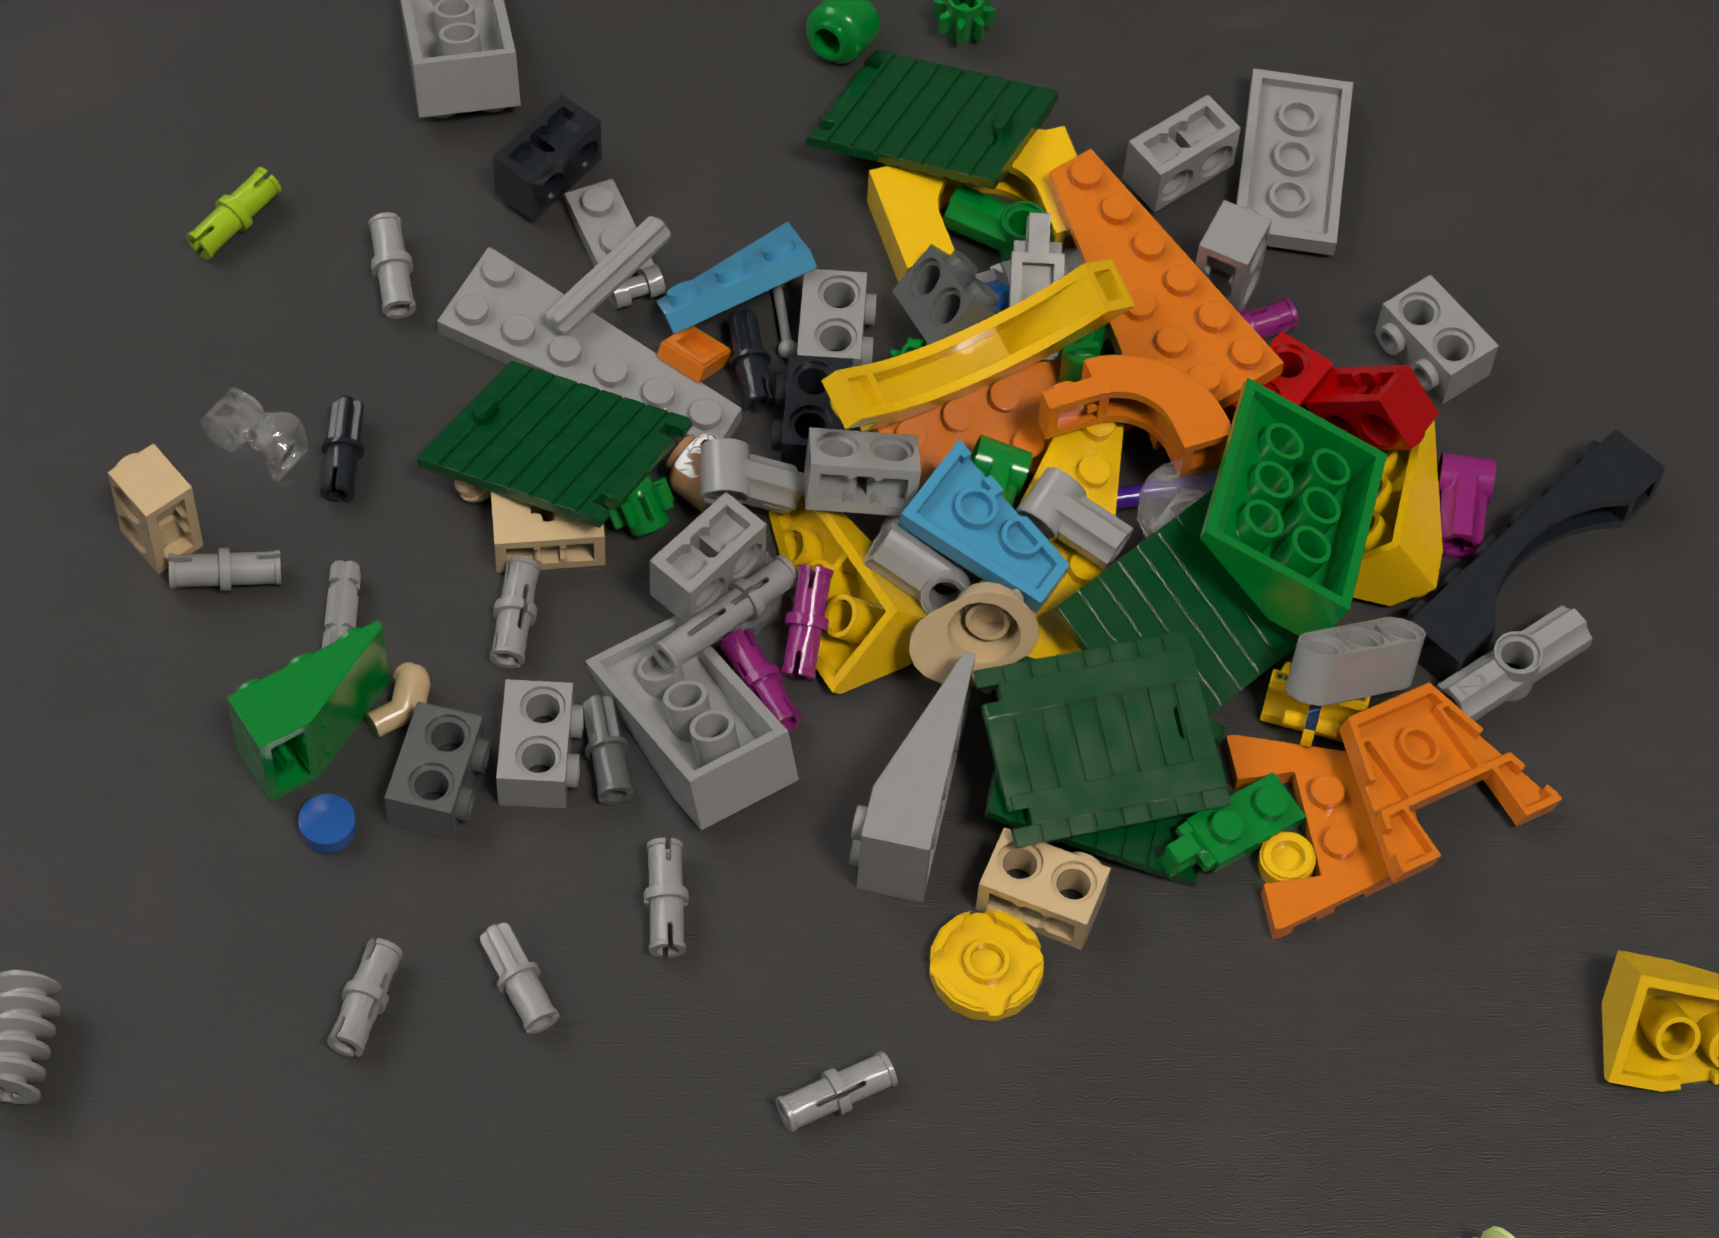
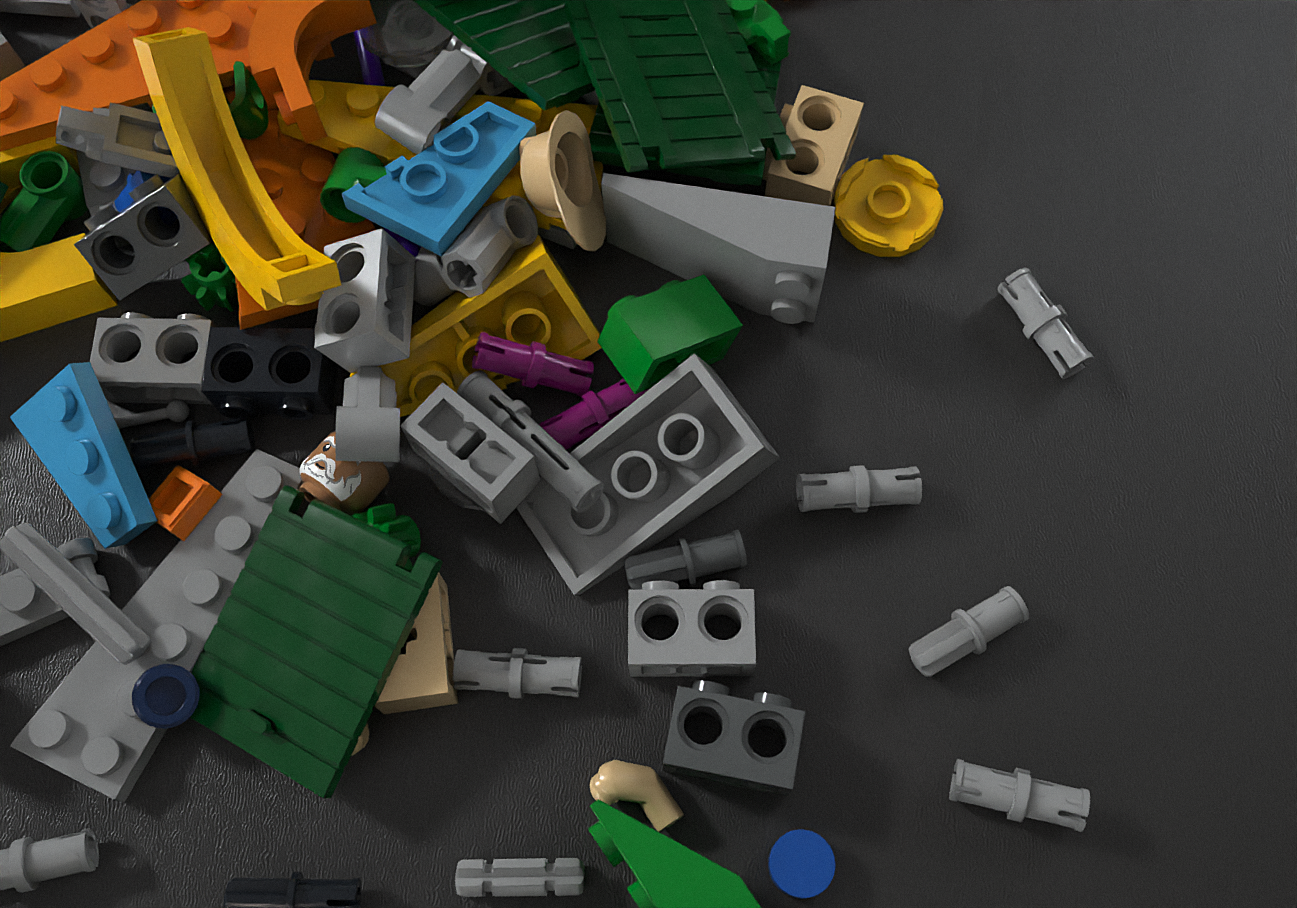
camera: 85 degrees left, 10 degrees up
none -> dark blue tile [132,664,199,728]
none -> green brick [597,274,743,394]

